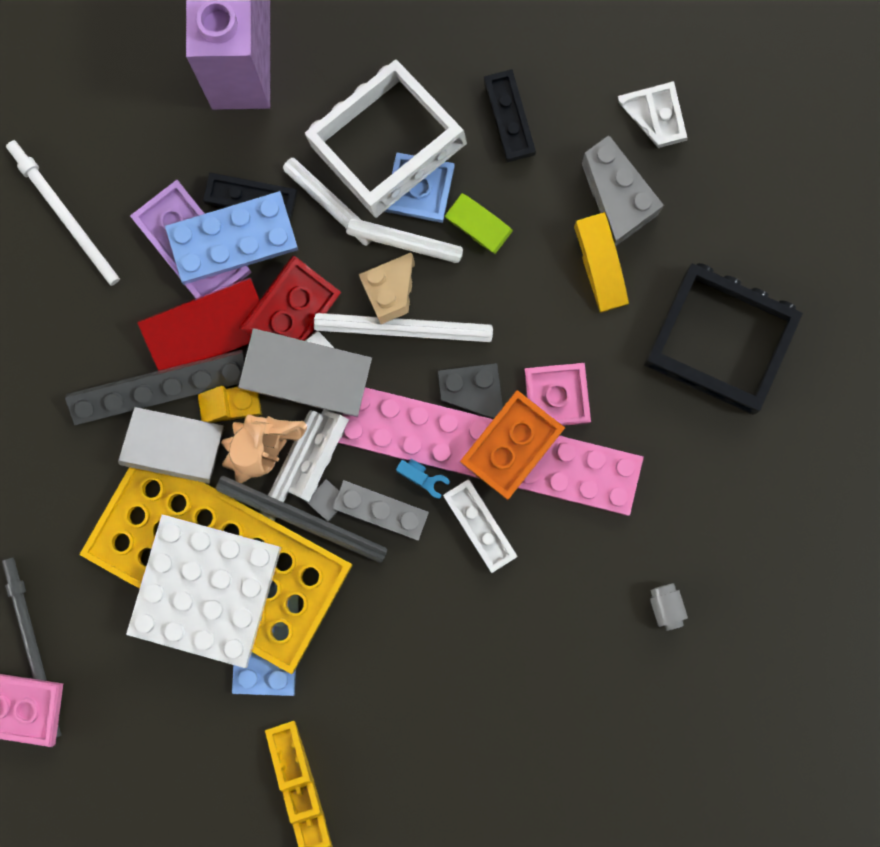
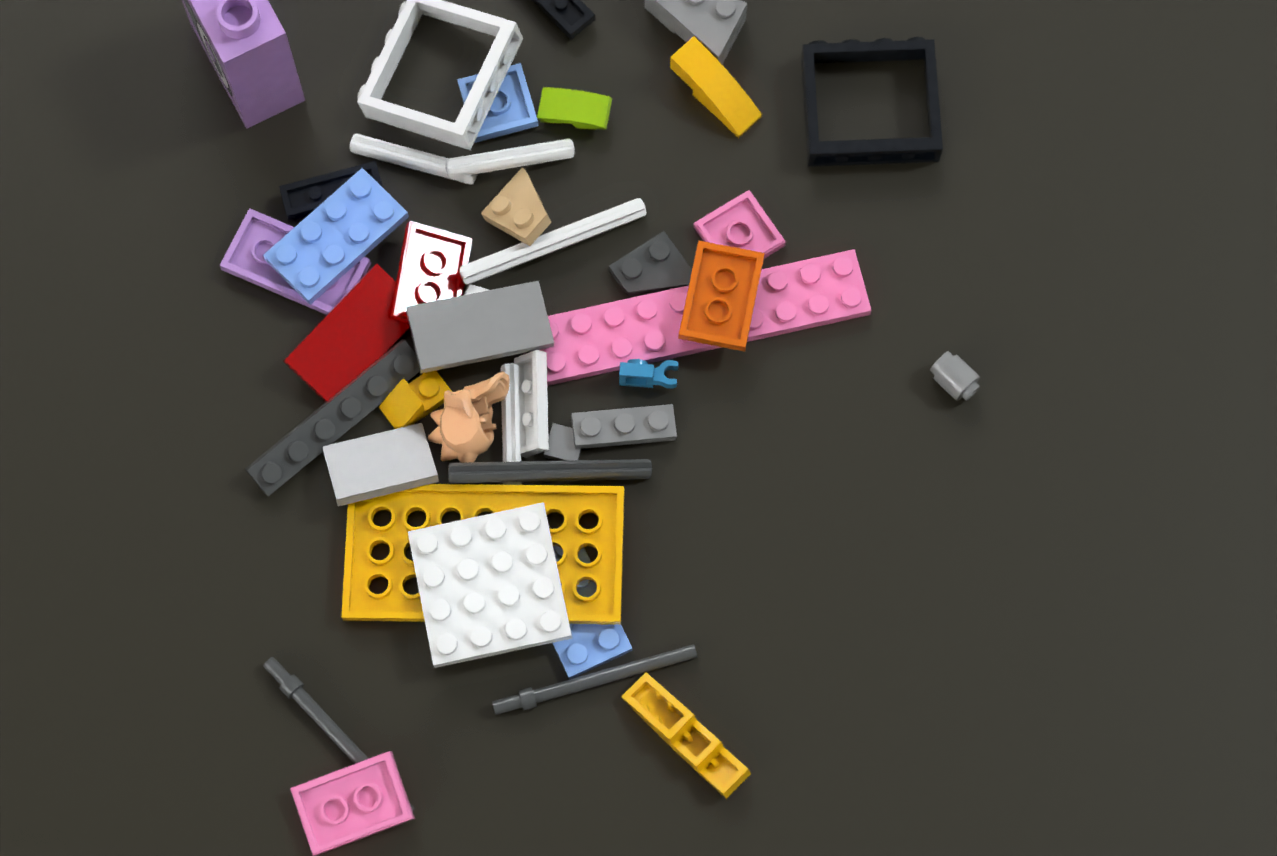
camera: 30 degrees left, 10 degrees down
white bar [6,140,120,286] -> none
white plate [443,479,518,573] -> none
none -> dark grey bar [492,644,698,715]

